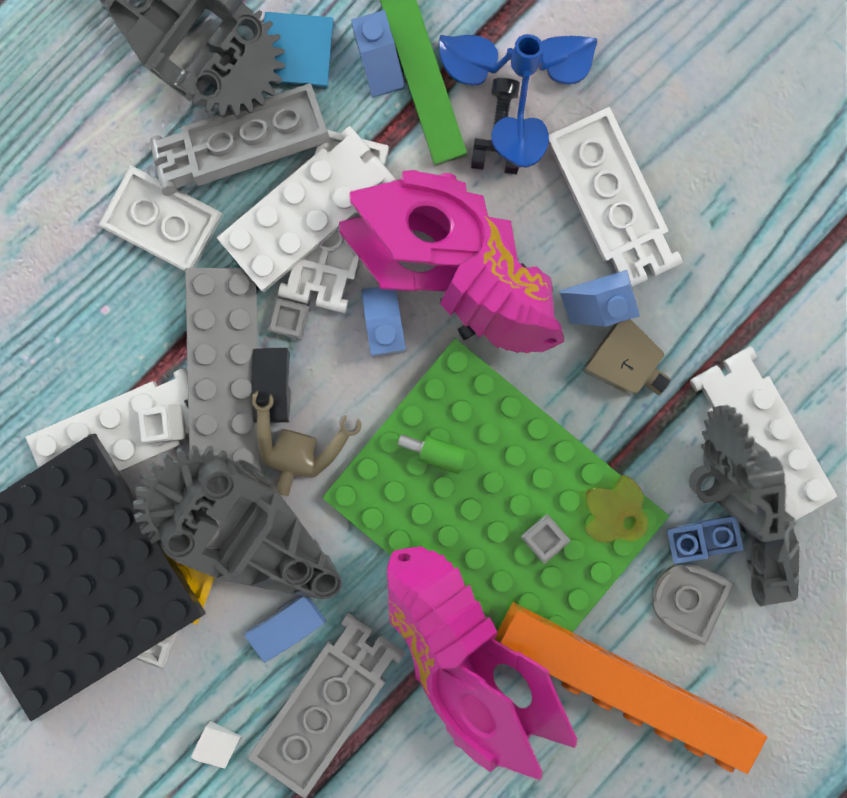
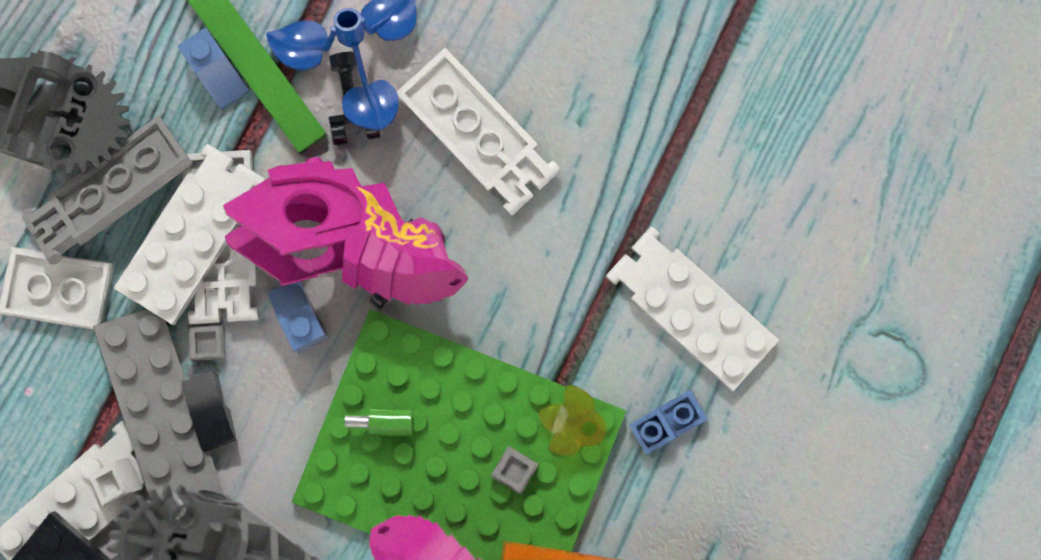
camera: 15 degrees left, 5 degrees down
dark tan piece [251,390,362,496] -> none
dark azure tile [264,12,334,89] -> none
medium blue slope [560,270,640,327] -> none
dark tan torso [581,319,671,396] -> none
light grey tile [652,563,735,646] -> none
dark grey connector [689,405,800,606] -> none

